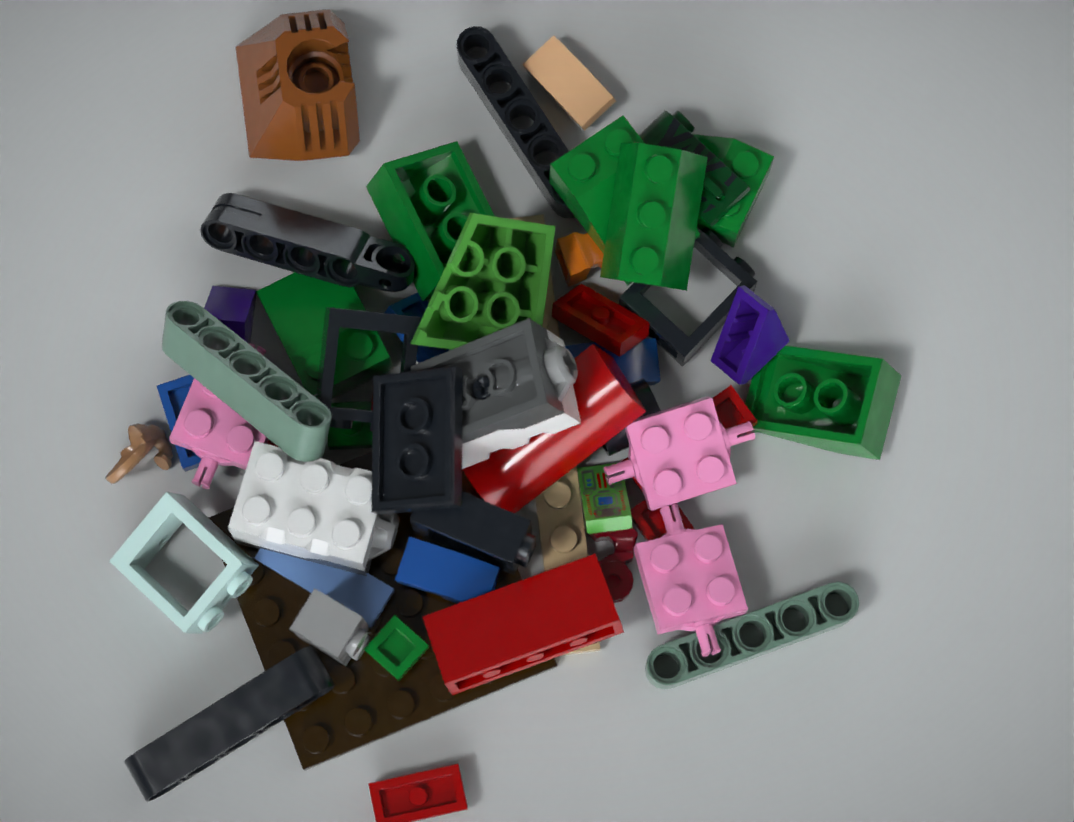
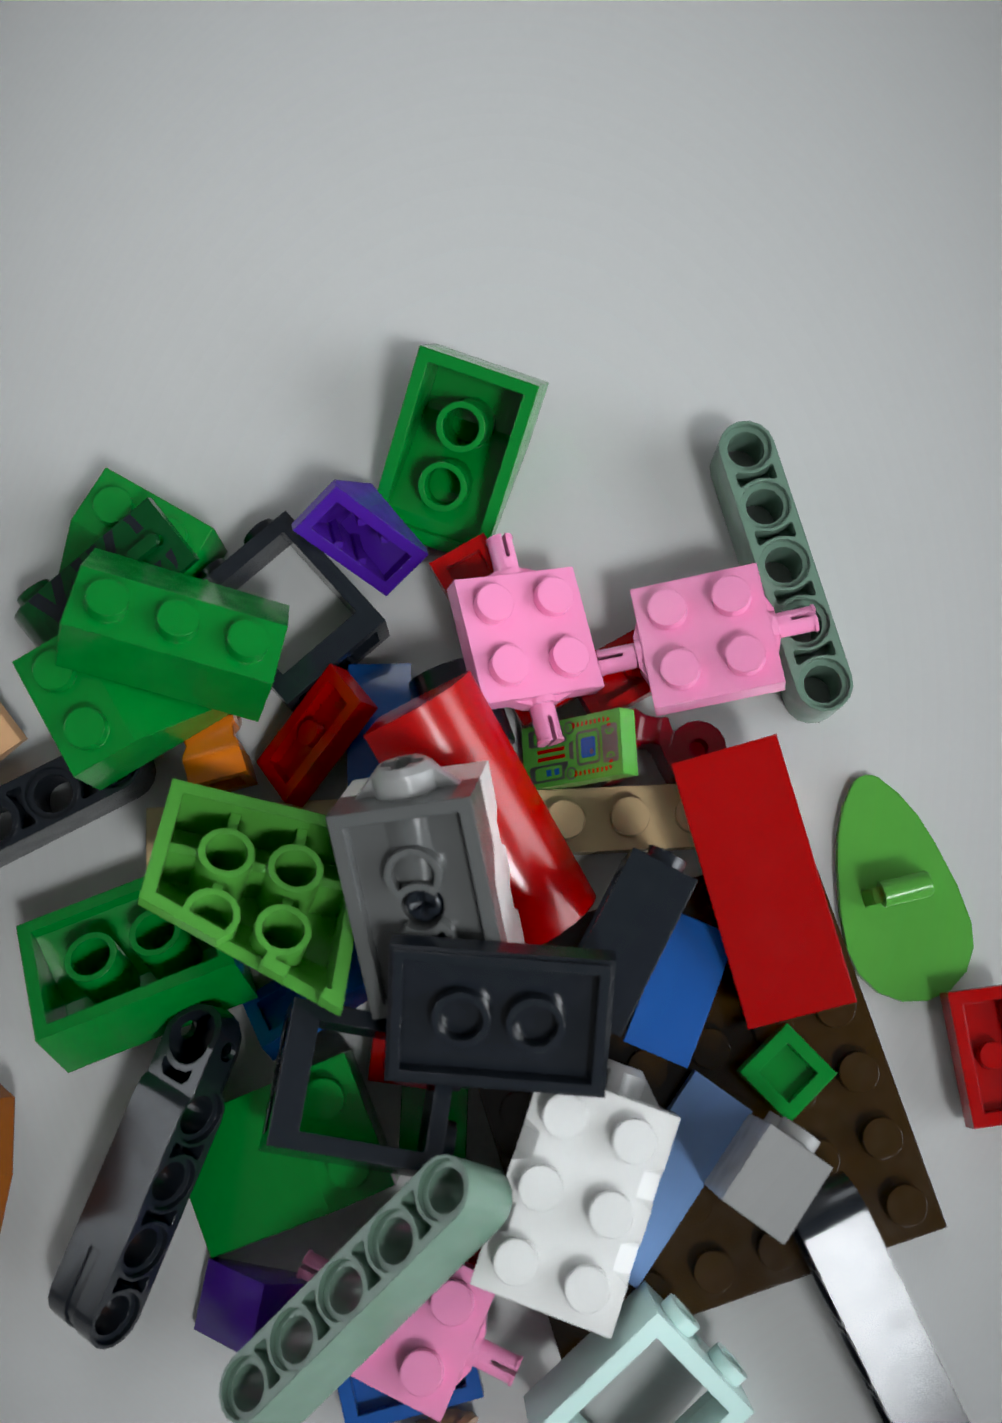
camera: 90 degrees left, 0 degrees up
none -> bright green shield [835,775,974,1002]

